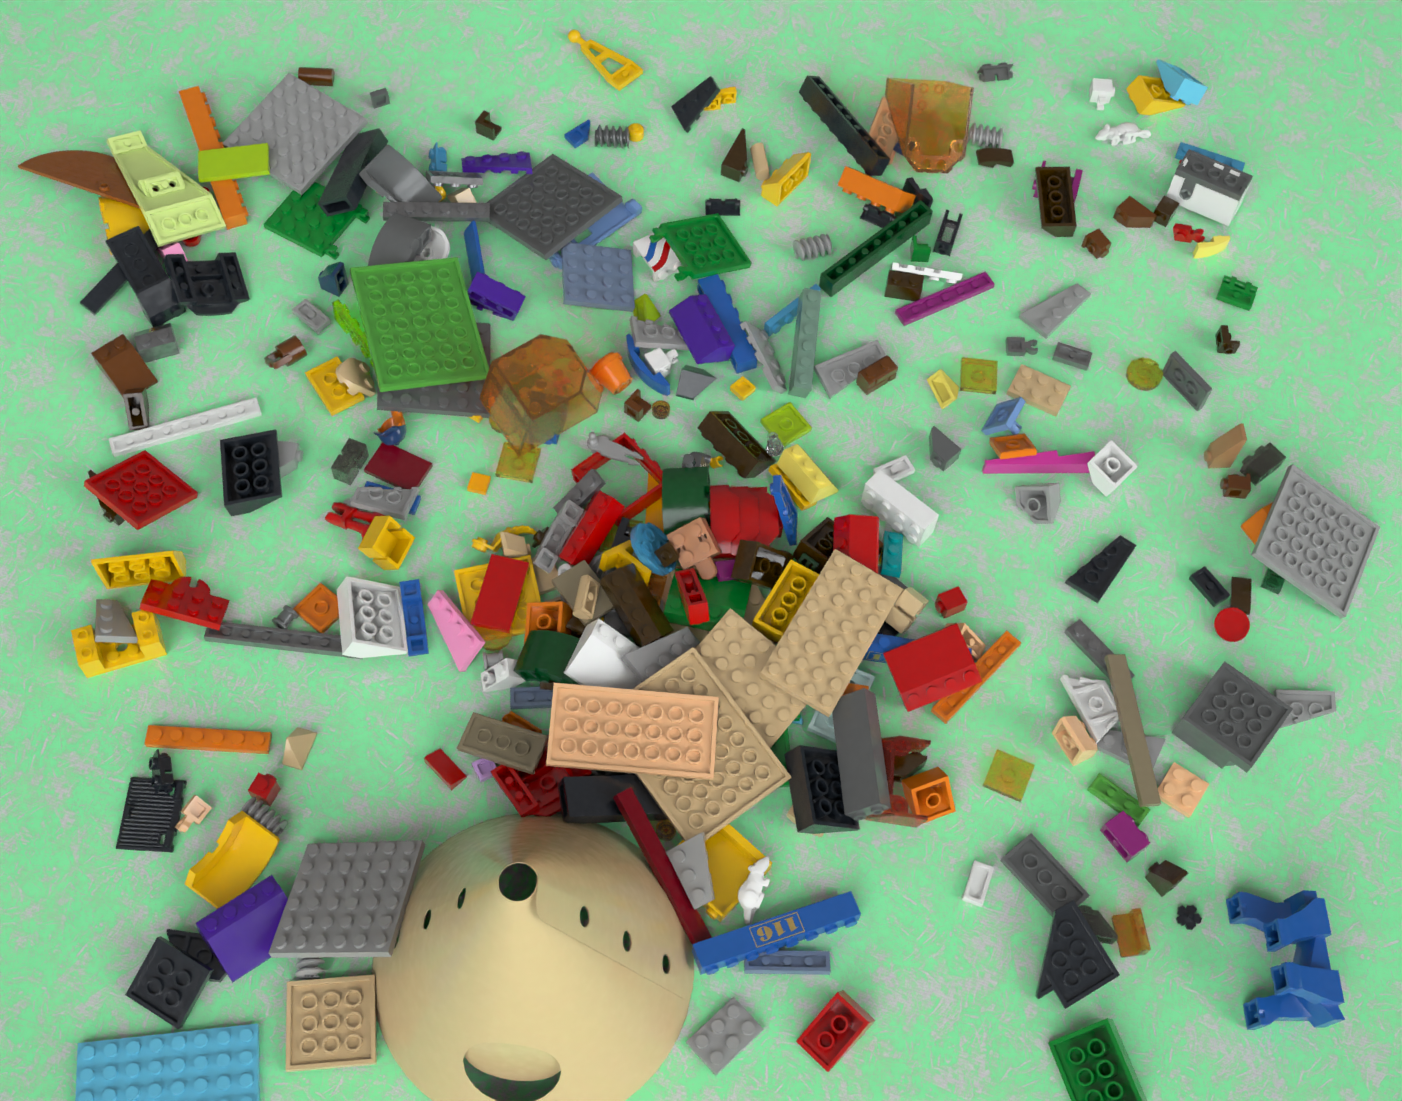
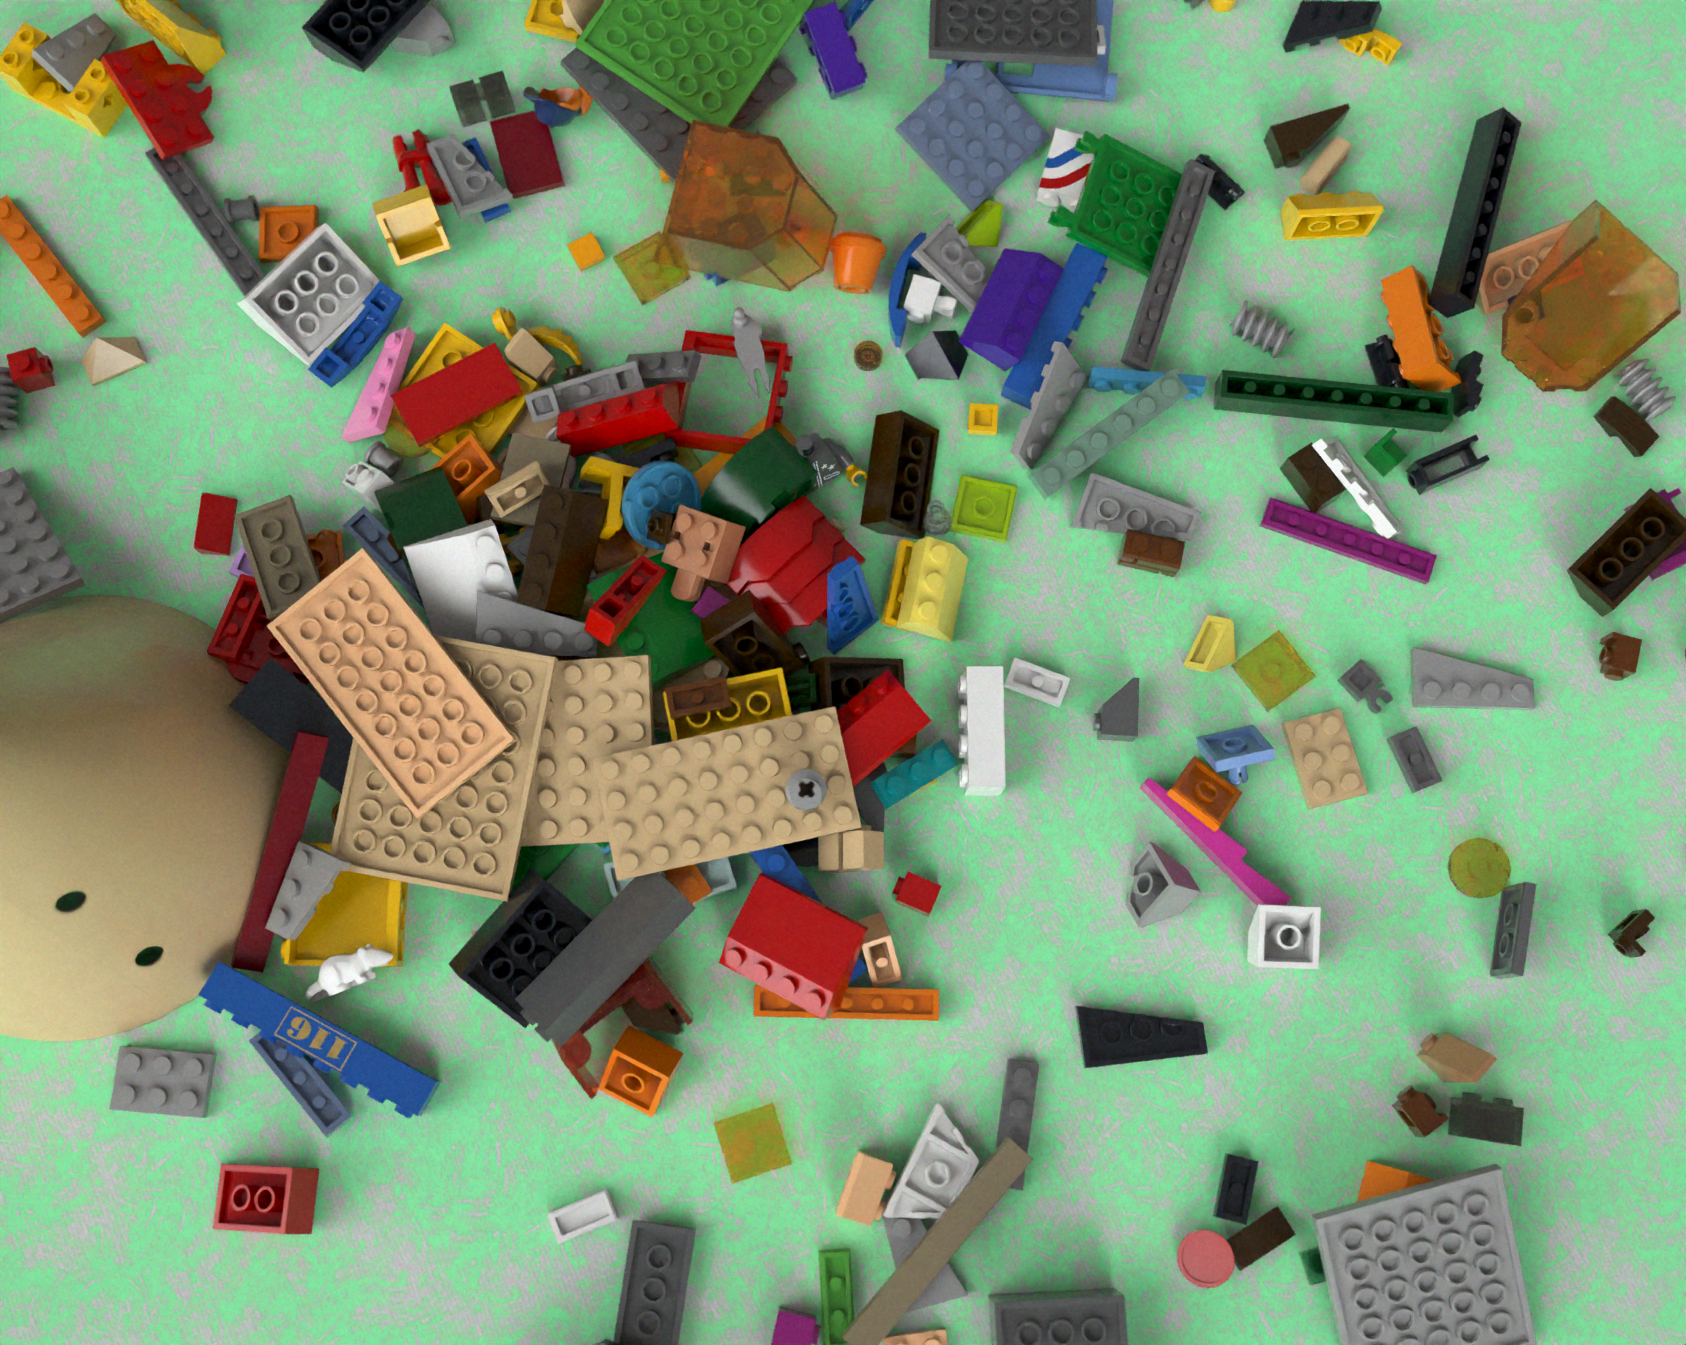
camera: 50 degrees right, 15 degrees up
reddish brown panel [624,389,651,422] -> none
none -> reddish brown plate [665,676,732,720]
none -> light grey piece [786,769,827,811]
none -> flat silver plate [1120,159,1215,371]

